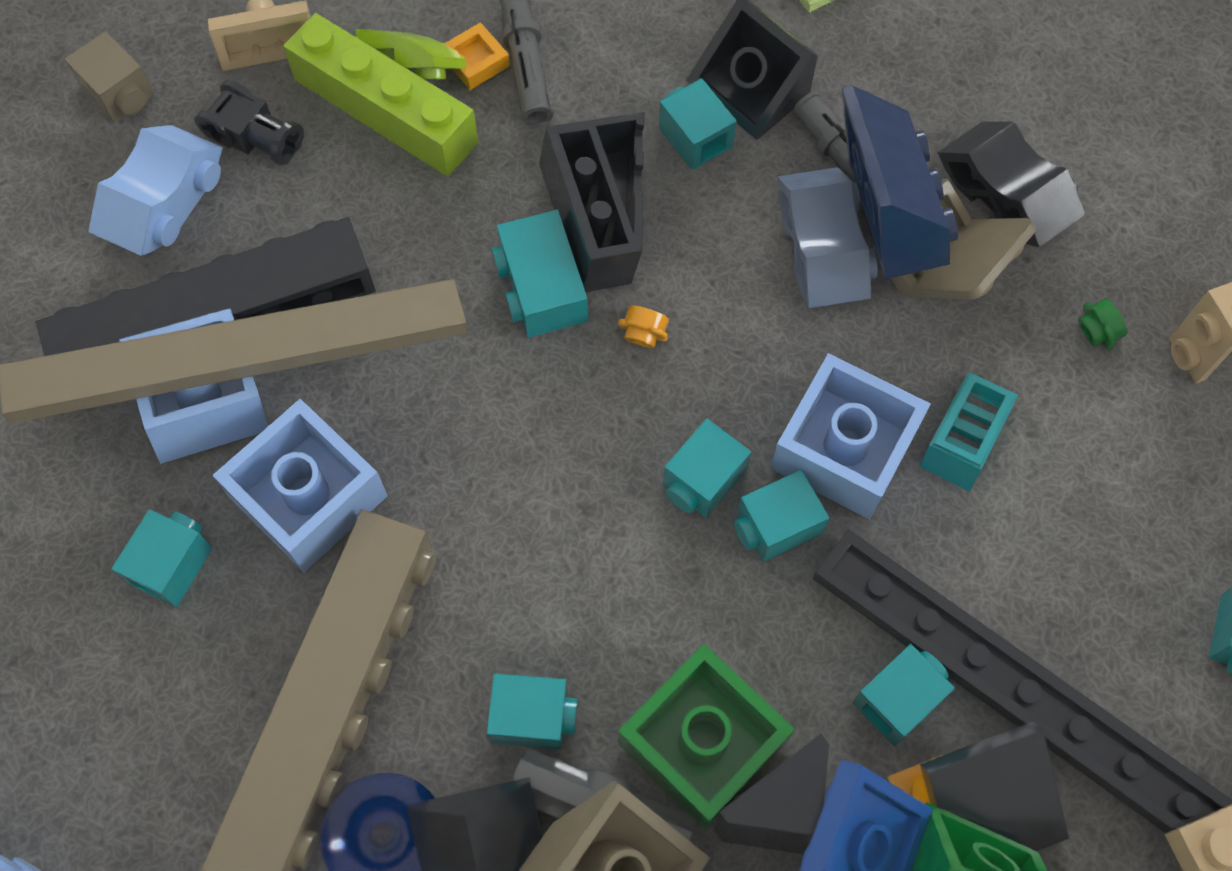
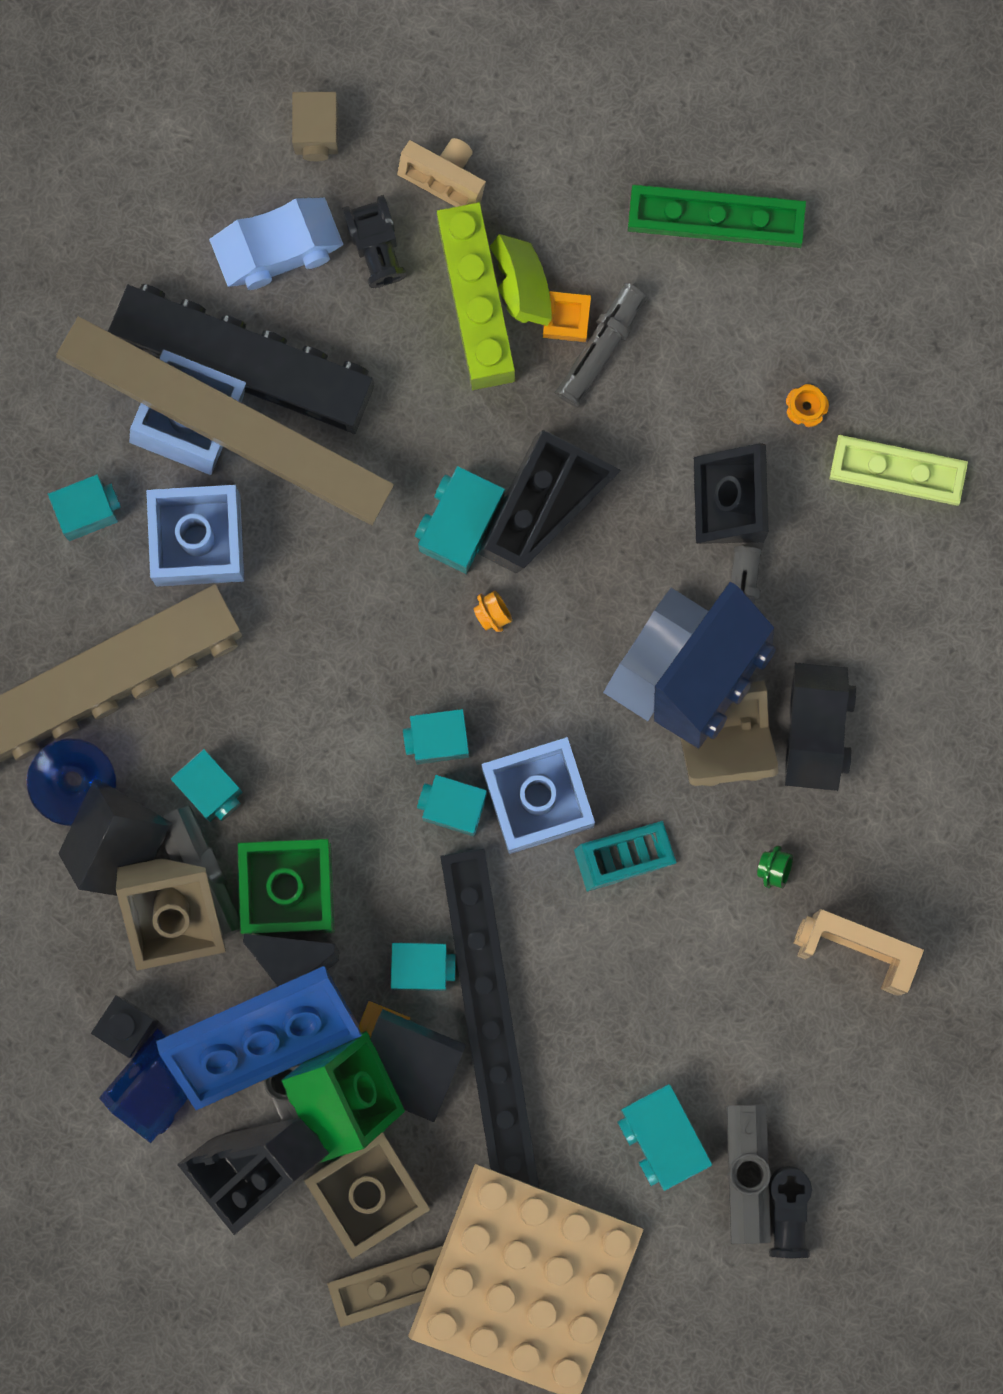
camera: 45 degrees right, 15 degrees up
teal brick [659,78,737,170] -> none

